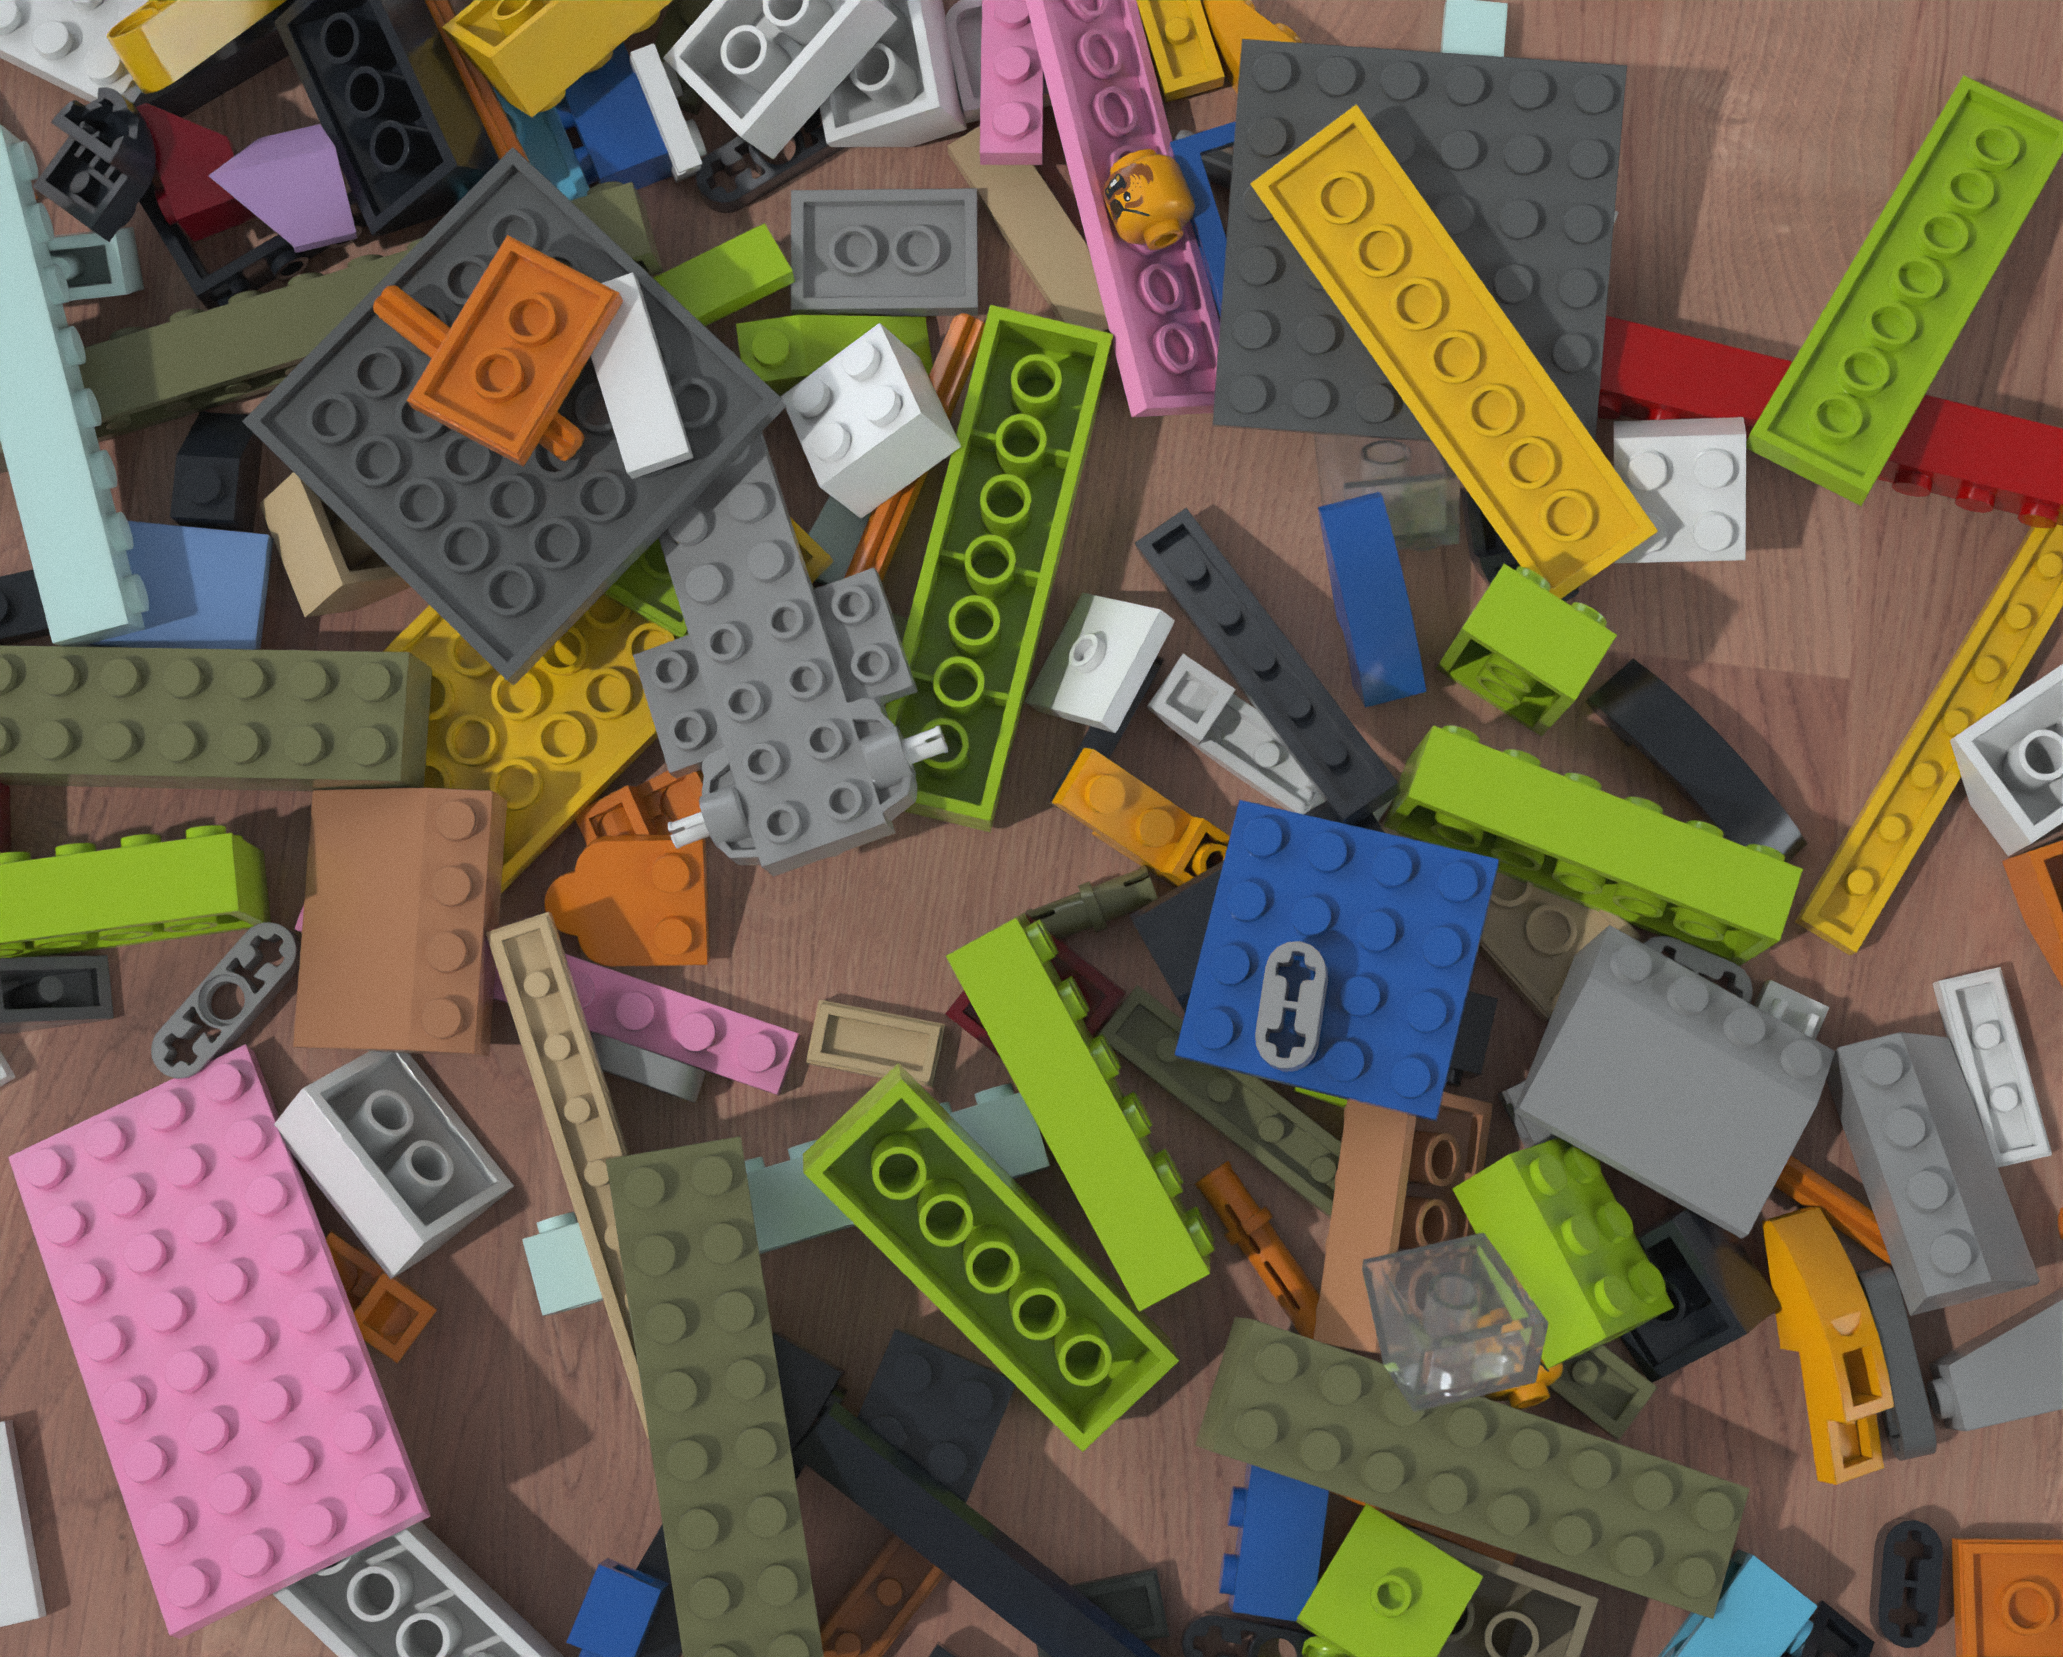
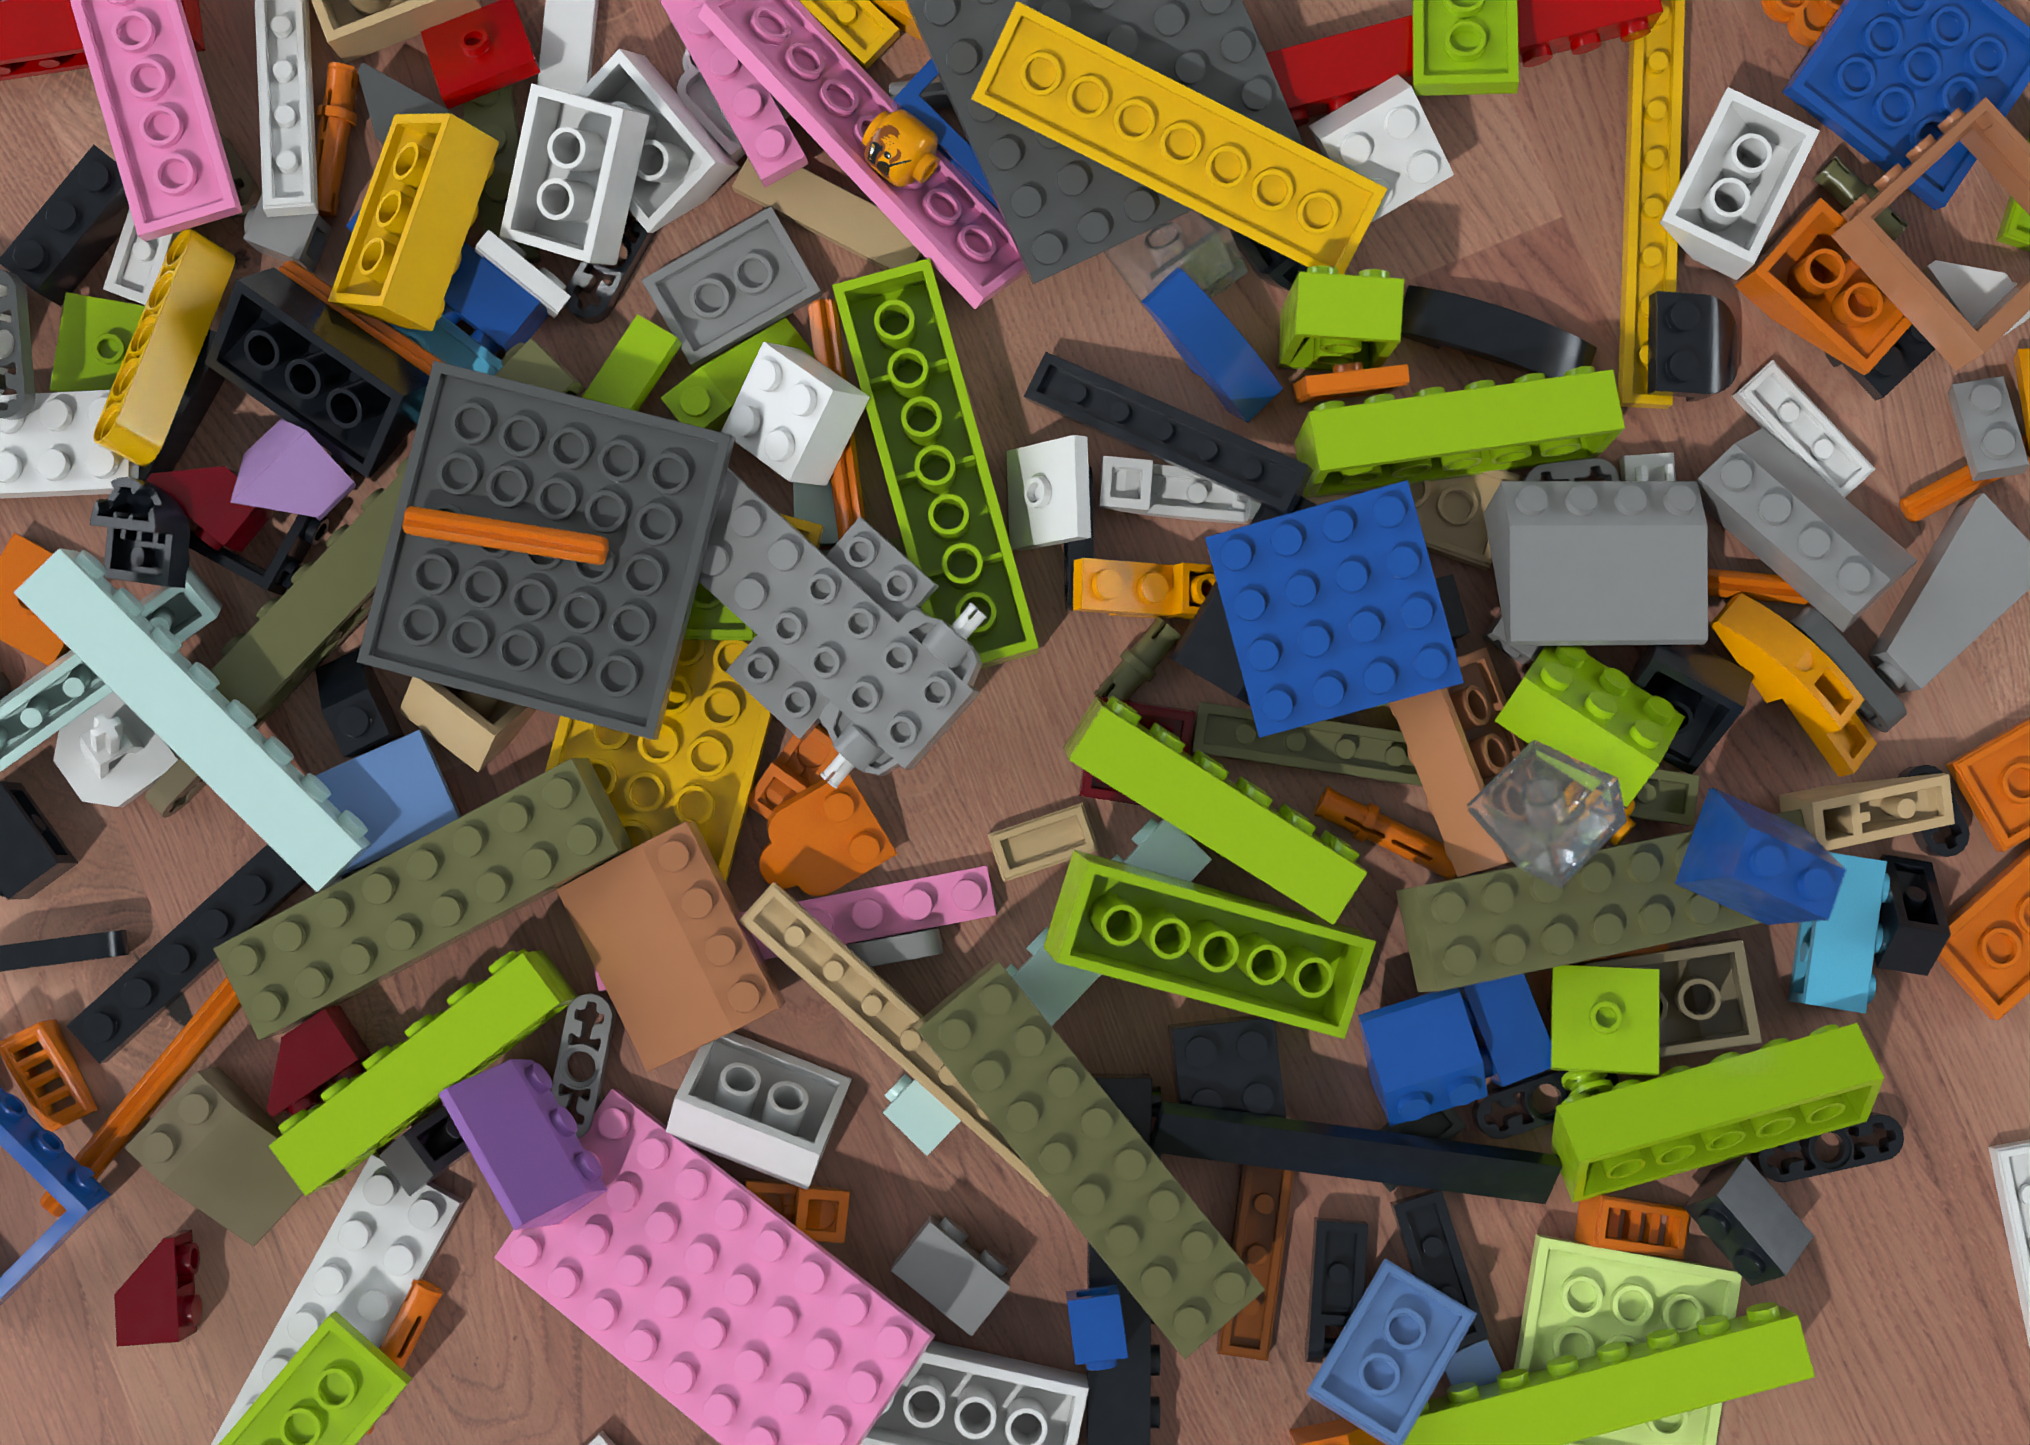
camera: 30 degrees left, 5 degrees up
orange tile [406,235,623,467] -> none
white tile [591,272,694,479] -> none
light grey beam [1255,941,1328,1072] -> none
none -> medium lavender slope [438,1059,607,1230]
none -> light grey brick [891,1215,1011,1337]
none -> orange plate [1292,362,1410,404]
none -> blue slope [1358,988,1488,1127]
none -> black slope [1647,291,1739,402]
none -> blue slope [1675,788,1846,925]
none -> tan slope [1779,773,1955,851]

